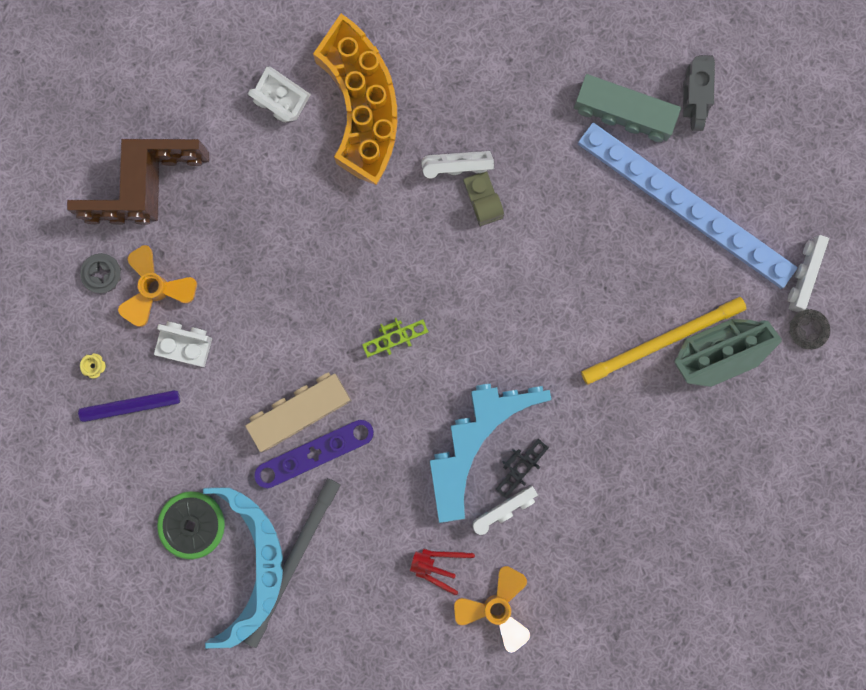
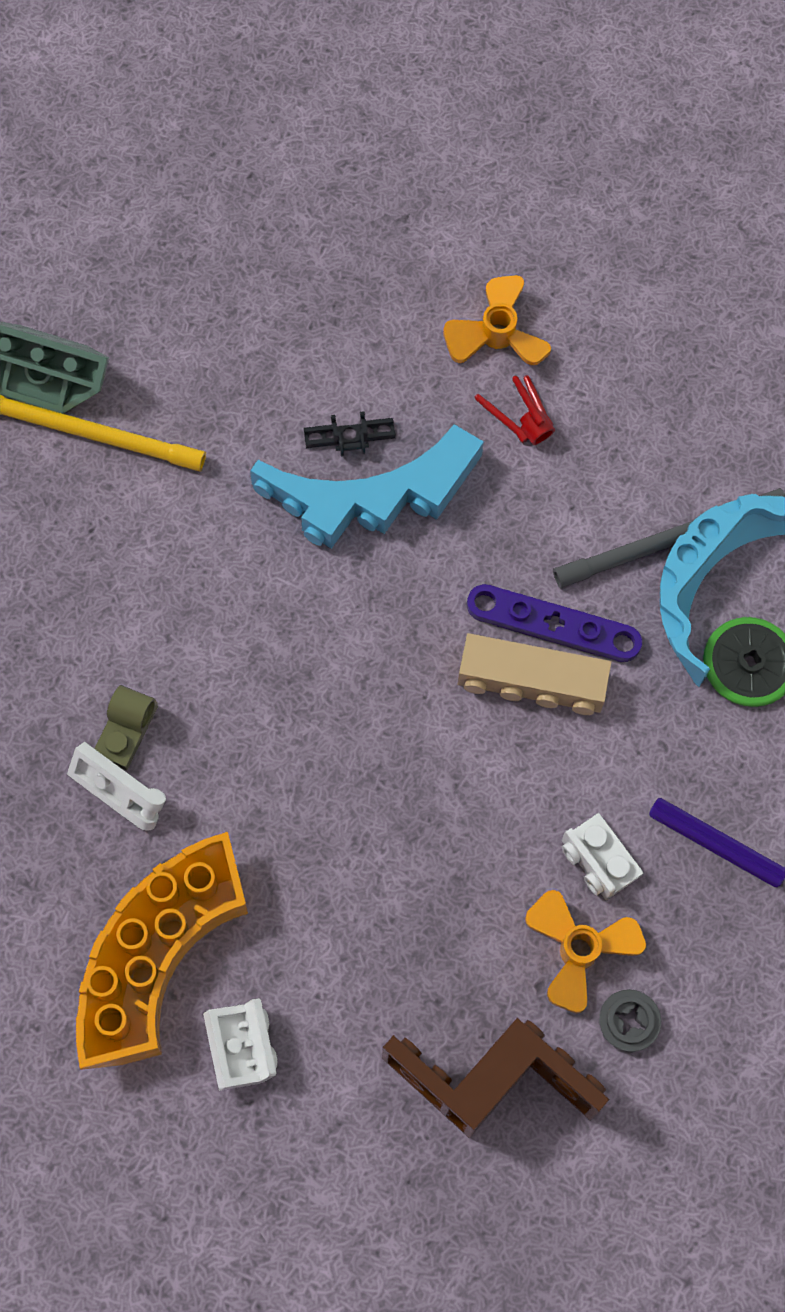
camera: 140 degrees left, 15 degrees down
light yellow plate [80,353,106,379] -> none
lime piece [362,317,429,358] -> none
white plate [473,485,538,535] -> none

